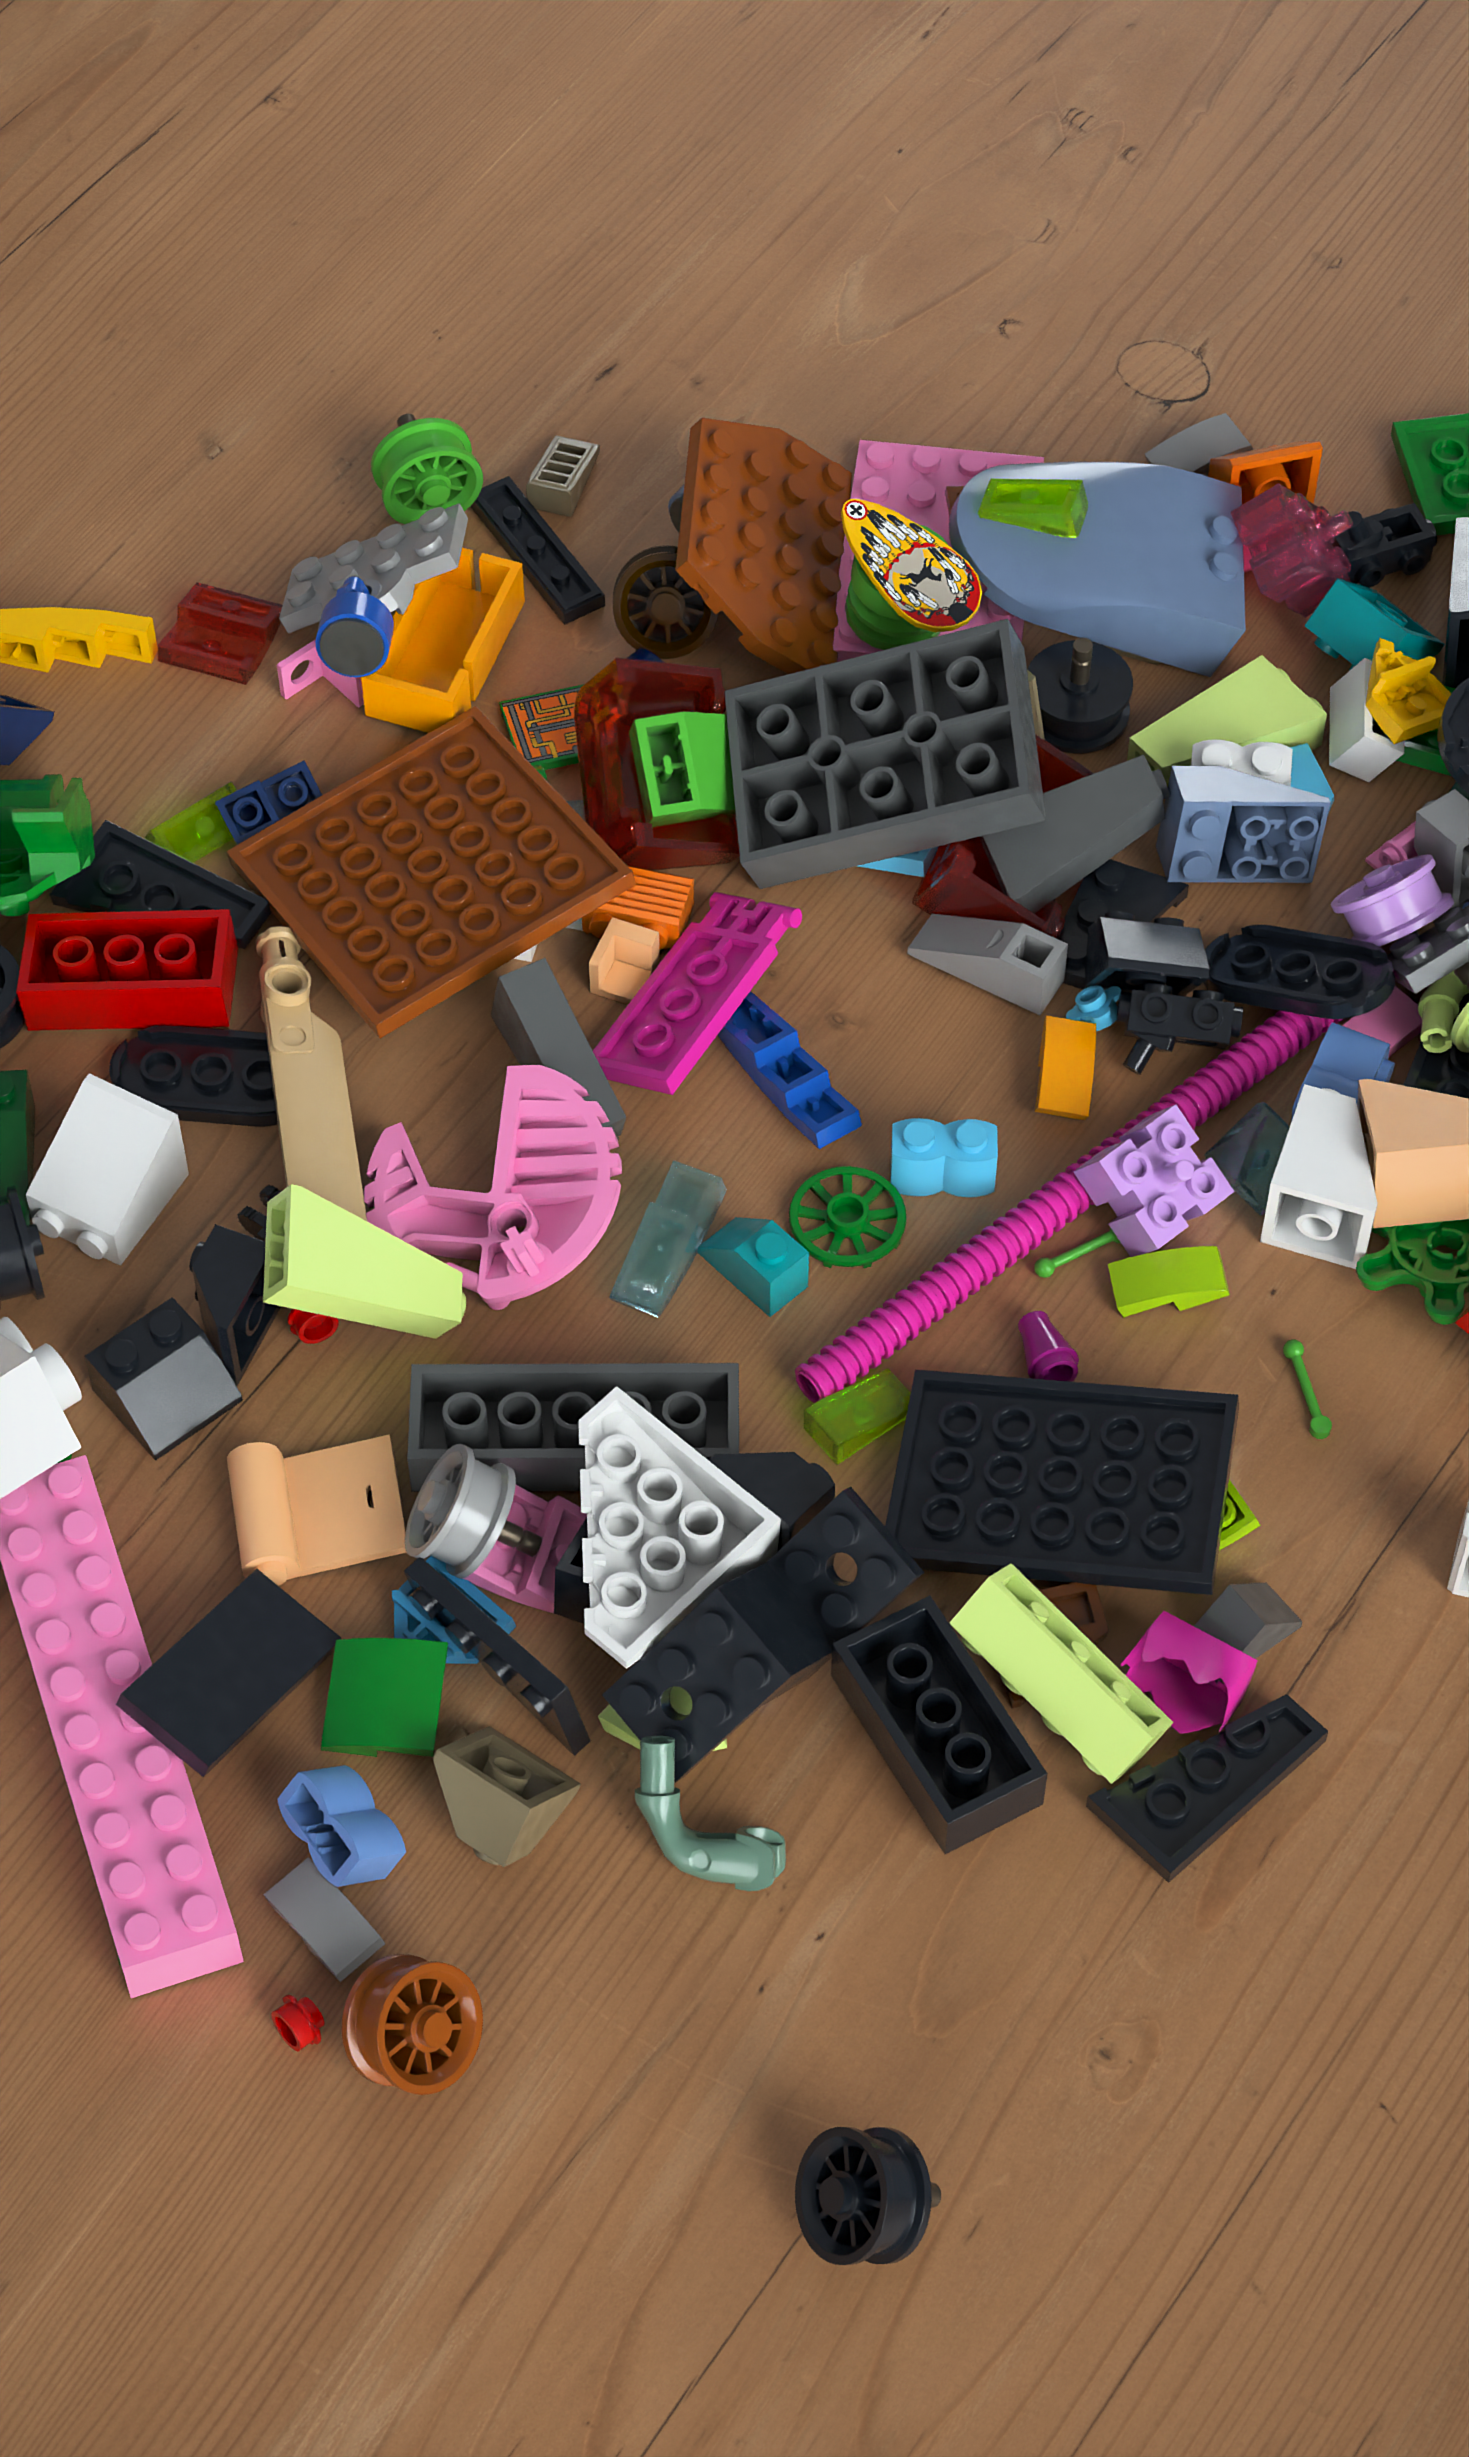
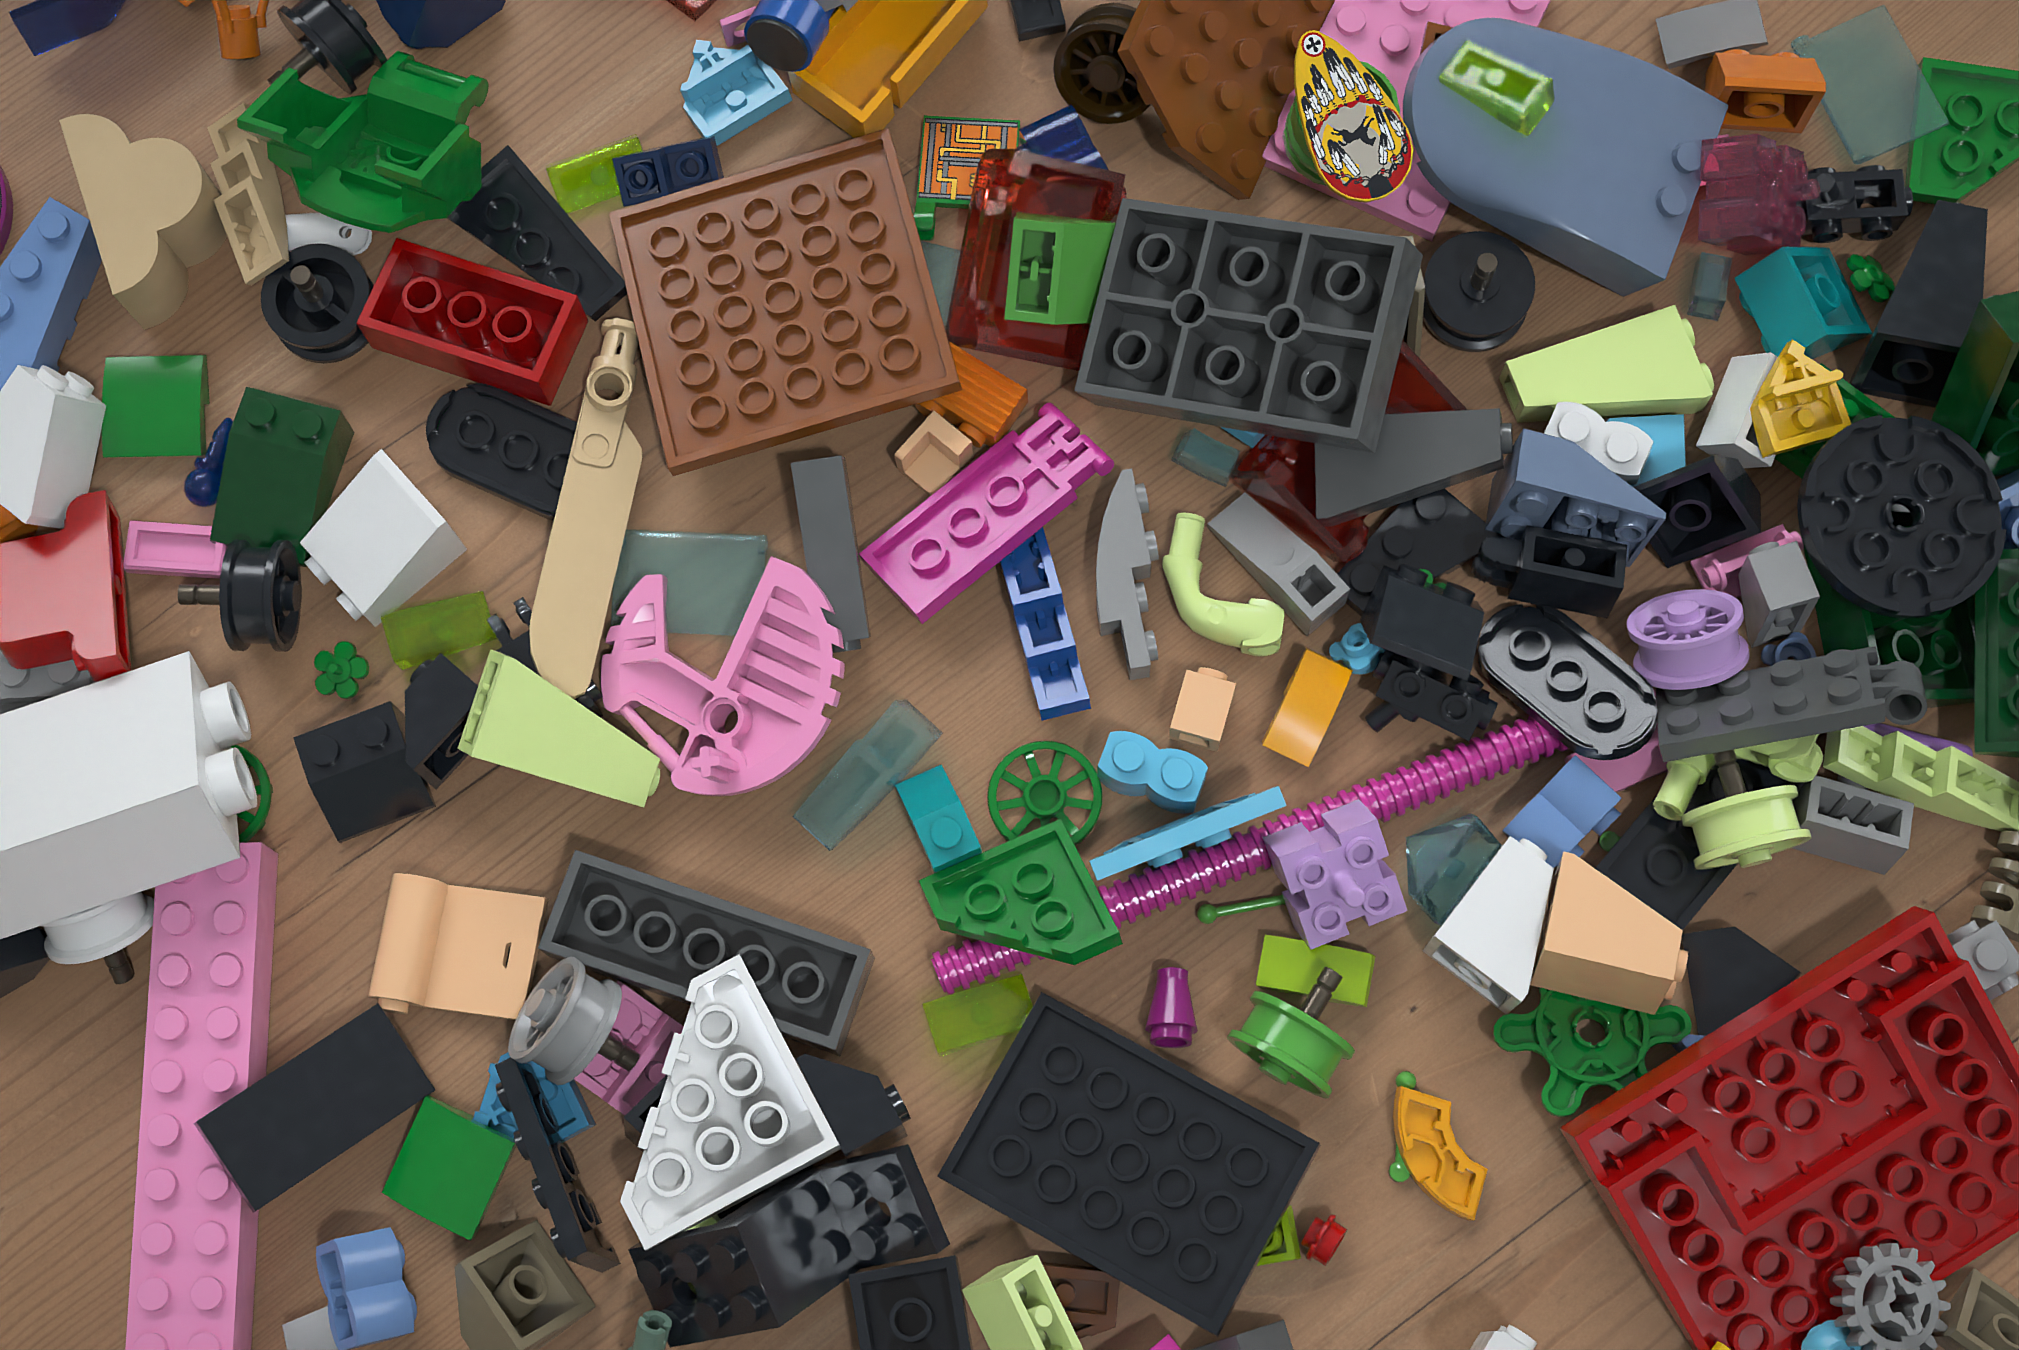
camera: 25 degrees right, 20 degrees up
none -> green plant [314,641,369,699]
none -> clear neon green slope [381,591,498,670]
none -> clear light blue piece [611,530,768,636]
none -> medium azure slope [680,40,792,146]
none -> green plate [919,819,1123,965]
none -> medium azure wing [1089,786,1287,881]
none -> light grey slope [1096,468,1159,680]
none -> yellowish green piece [1162,513,1285,656]
none -> light nougat brick [1169,667,1236,752]
none -> clear light blue piece [1171,428,1240,487]
none -> bright green wheel [1227,967,1355,1099]
none -> red plate [1301,1214,1347,1266]
none -> light orange tile [1393,1086,1488,1221]
none -> black hinge [1471,525,1627,619]
none -> black slope [1633,455,1761,568]
none -> clear light blue piece [1687,252,1732,321]
none -> clear light blue piece [1791,5,1949,165]
none -> green plant [1846,254,1895,303]

